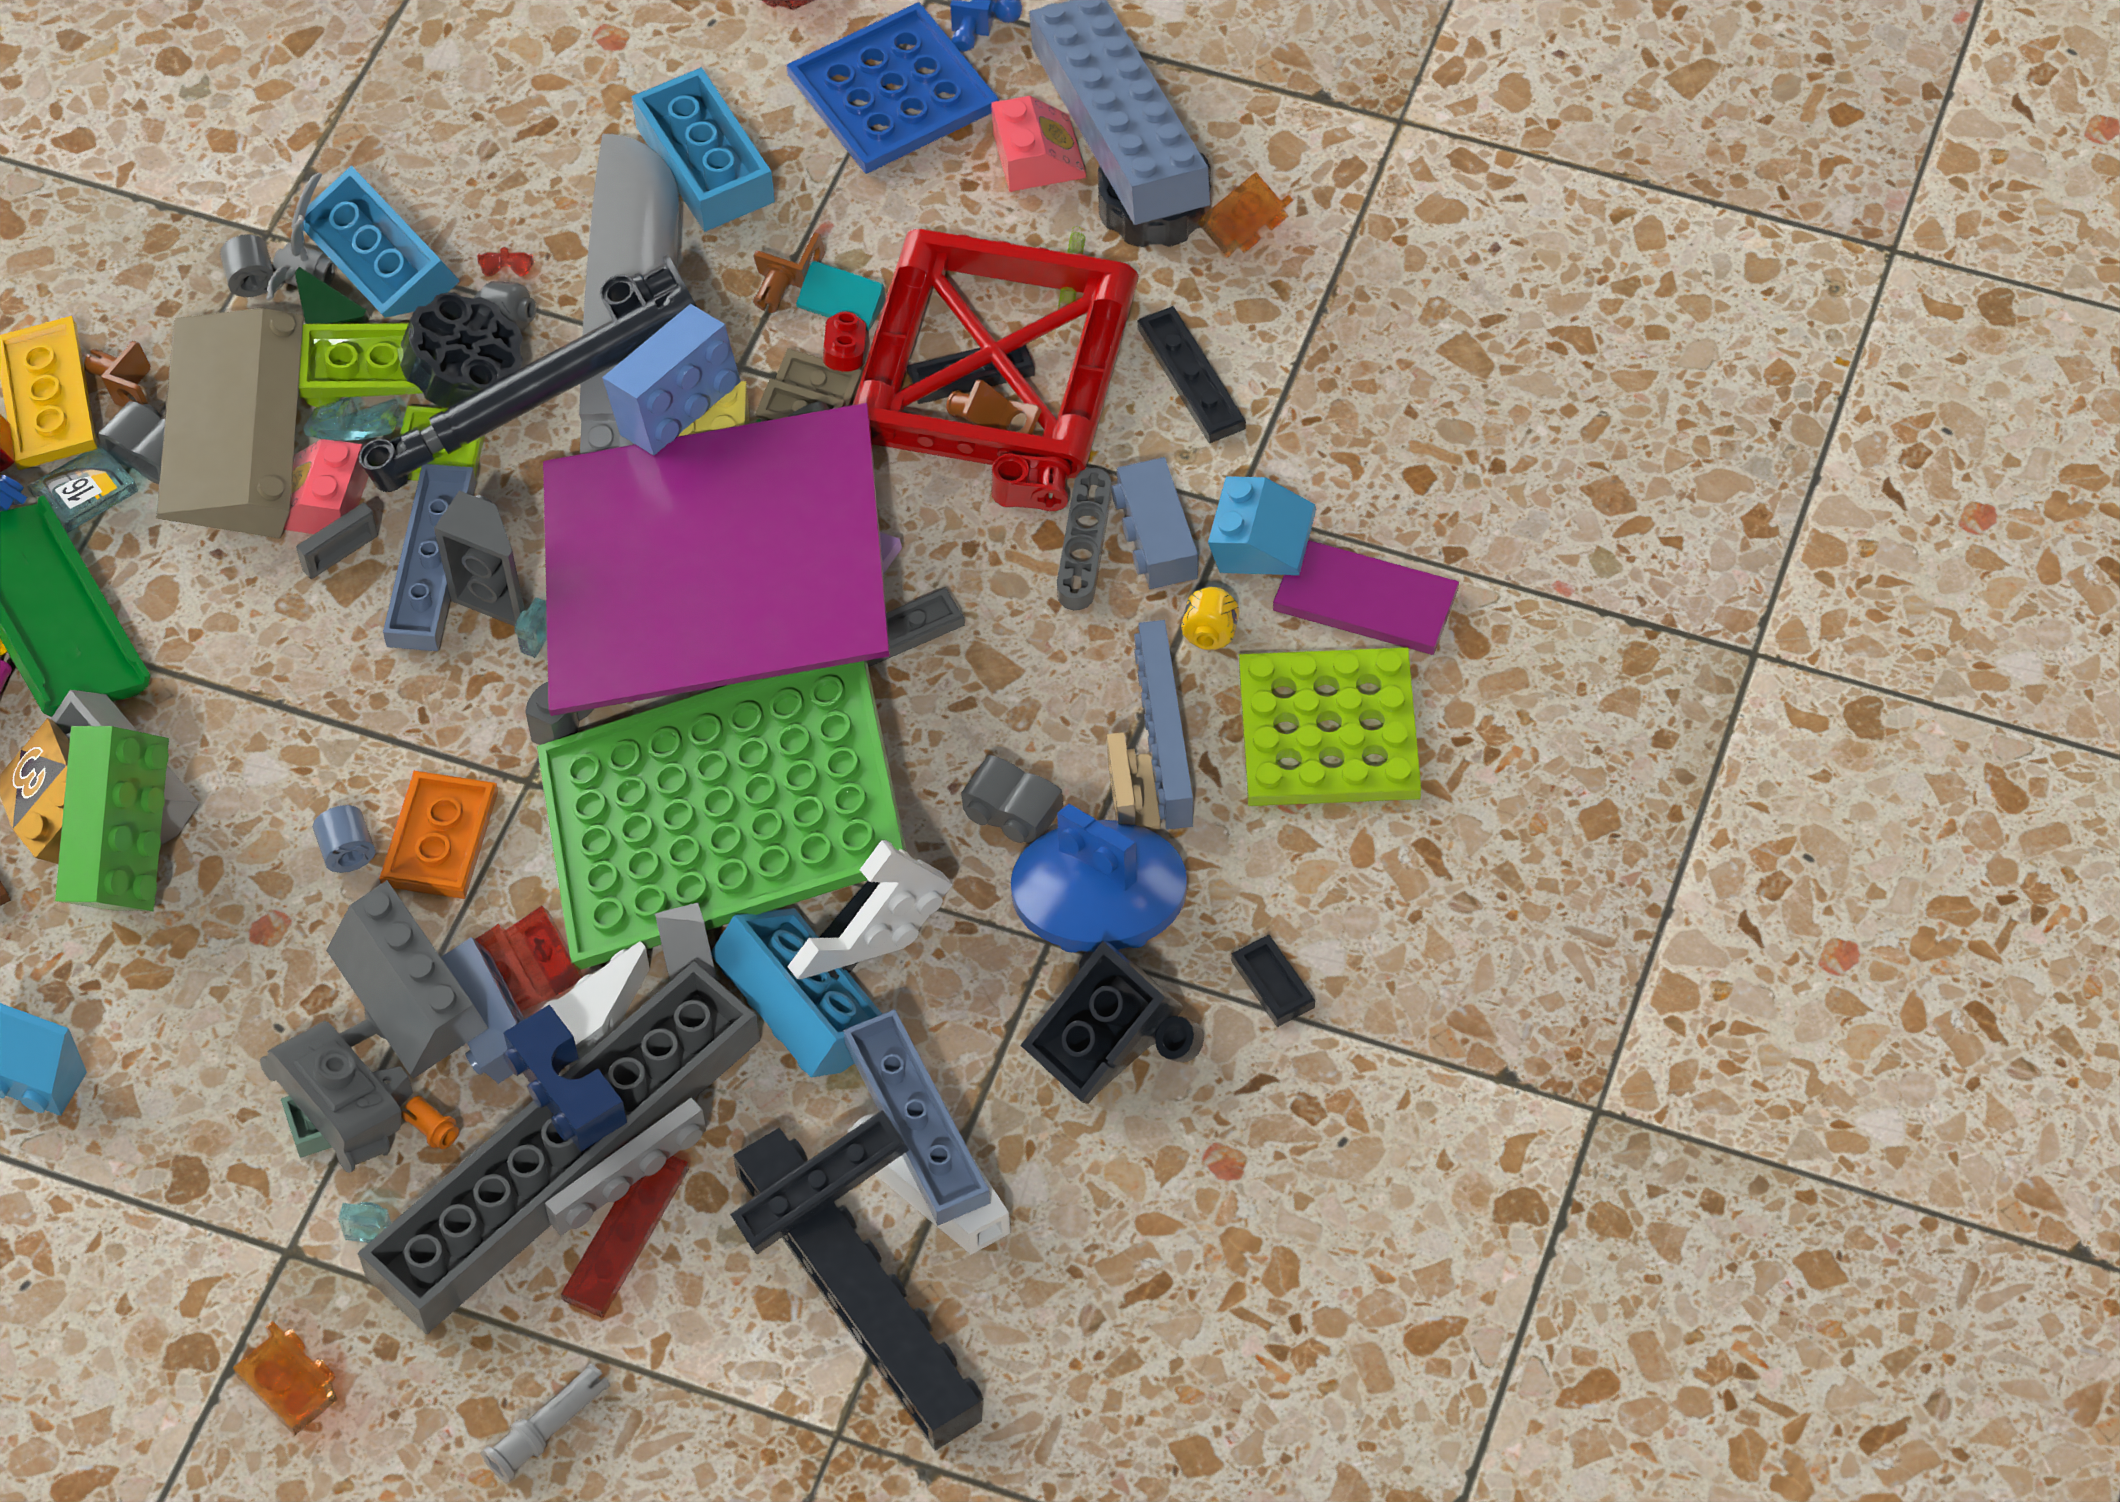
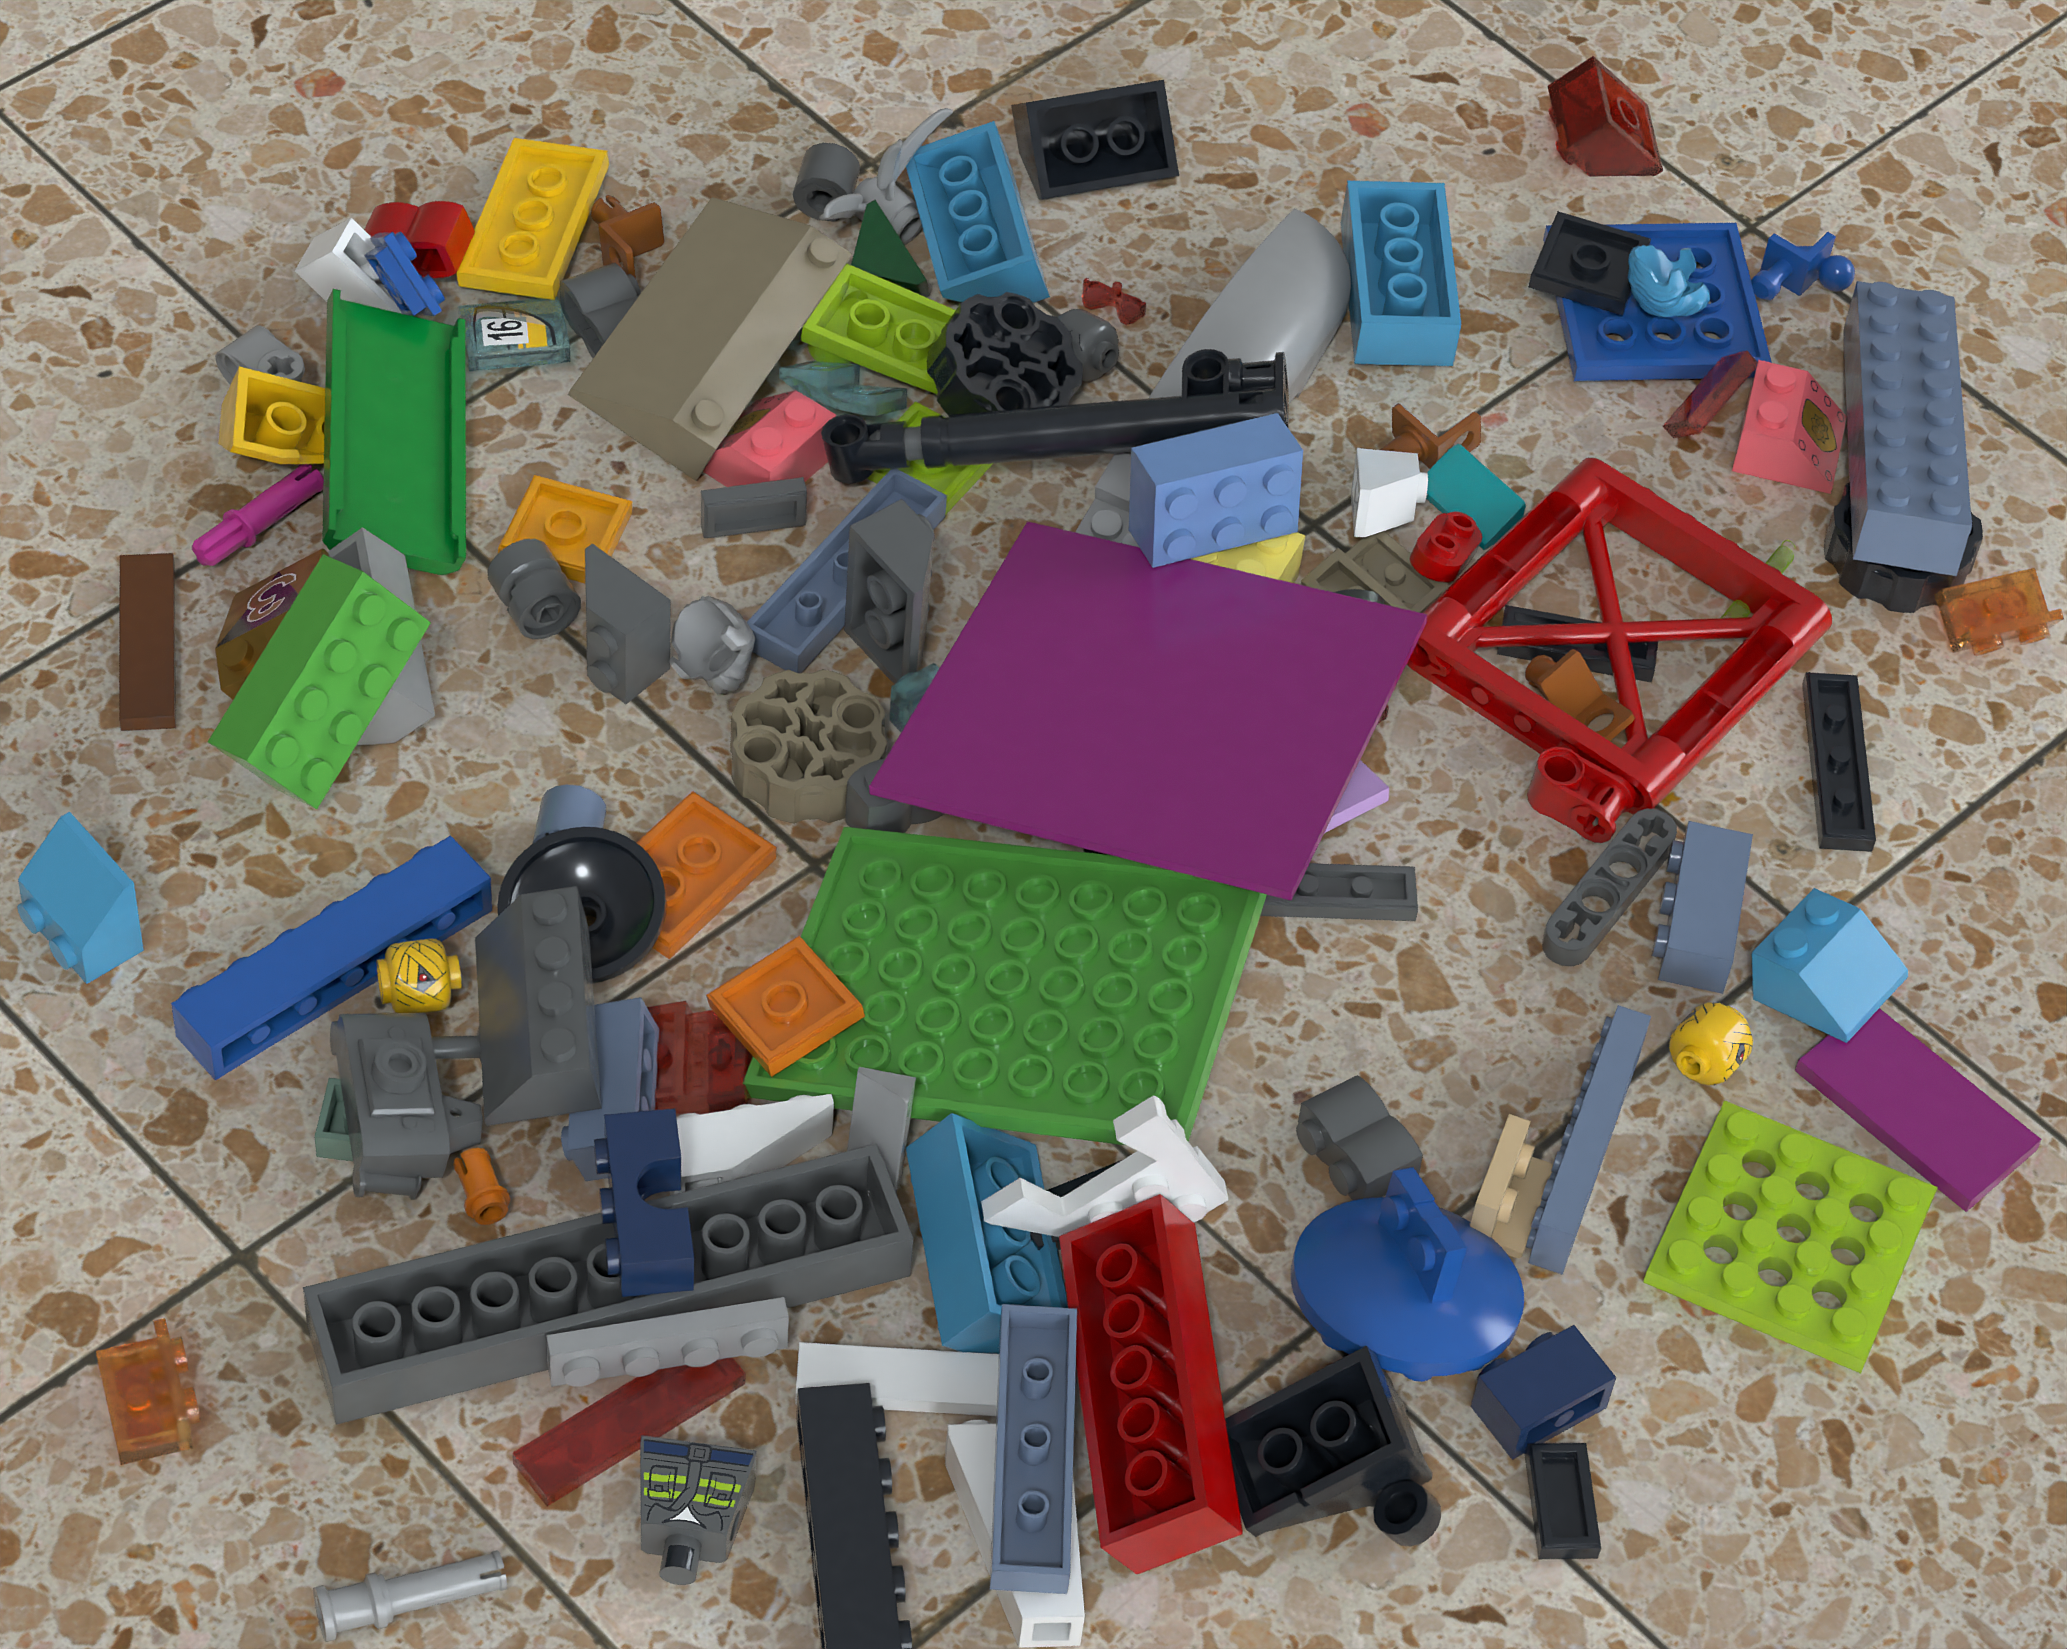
camera: 20 degrees right, 5 degrees down
clear light blue plate [338,1202,391,1243] -> none
black tile [730,1110,909,1254] -> none
none -> blue brick [171,835,492,1080]
none -> yellow head [376,938,462,1013]
none -> dark grey wheel [487,539,581,639]
none -> black dish [497,827,667,984]
none -> light orange tile [498,475,632,584]
none -> dark grey slope [585,544,671,704]
none -> dark grey torso [640,1435,757,1585]
none -> light grey hair [669,596,755,695]
none -> orange tile [706,936,865,1077]
none -> dark tan connector [730,669,888,824]
none -> white tile [795,1342,999,1416]
none -> black slope [1011,80,1179,200]
none -> red brick [1059,1194,1243,1575]
none -> white slope [1351,448,1428,537]
none -> dark blue brick [1471,1325,1616,1460]
none -> black tile [1528,211,1651,316]
none -> dark azure hair [1628,245,1710,318]
none -> clear red tile [1663,350,1758,438]

